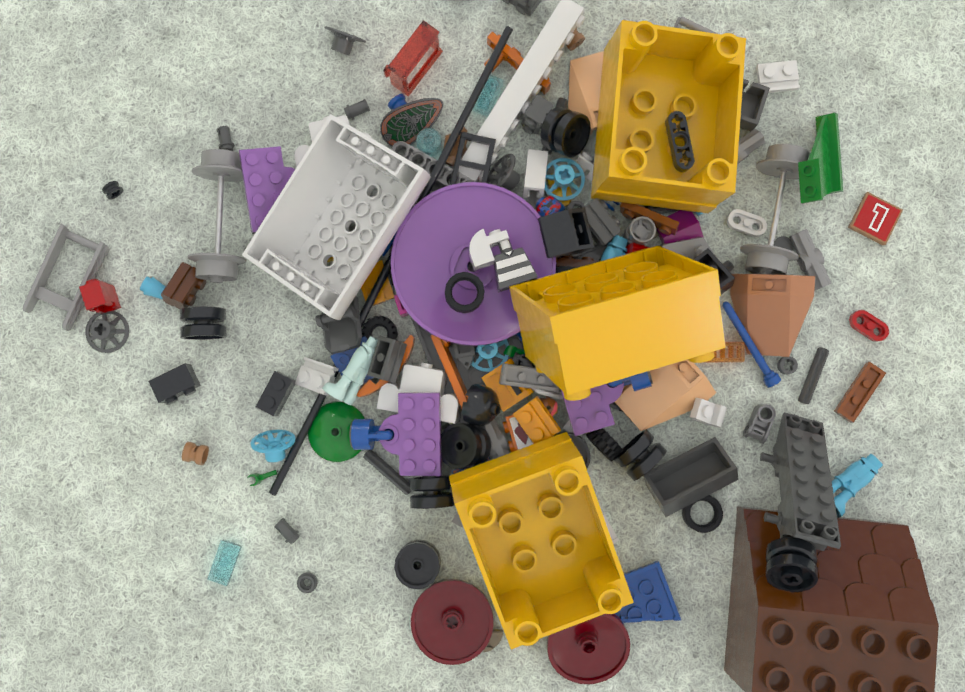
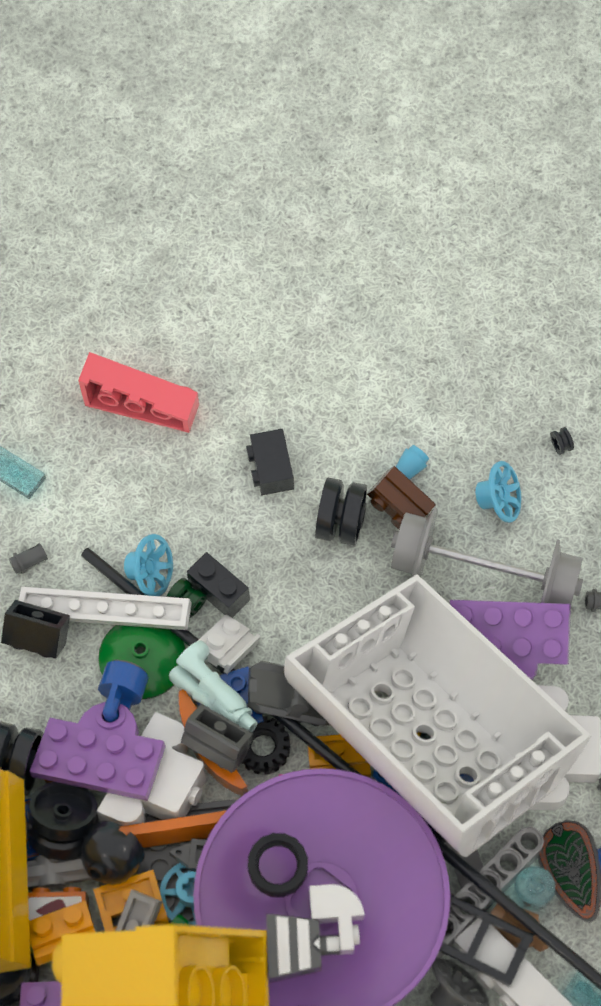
camera: 105 degrees right, 20 degrees down
light grey piece [23,224,110,331] -> none
red brick [79,279,121,314] -> none
dark grey wheel [85,311,129,353] -> none
medium nougat wheel [182,441,209,465] -> none
green hand [247,470,277,486] -> none
dark grey axle [363,450,412,495] -> none
none -> black brick [1,600,70,659]
none -> white plate [19,587,192,630]
none -> coral wedge [78,352,199,433]
none -> dark green wheel [166,578,207,618]
none -> medium azure wheel [475,461,522,523]

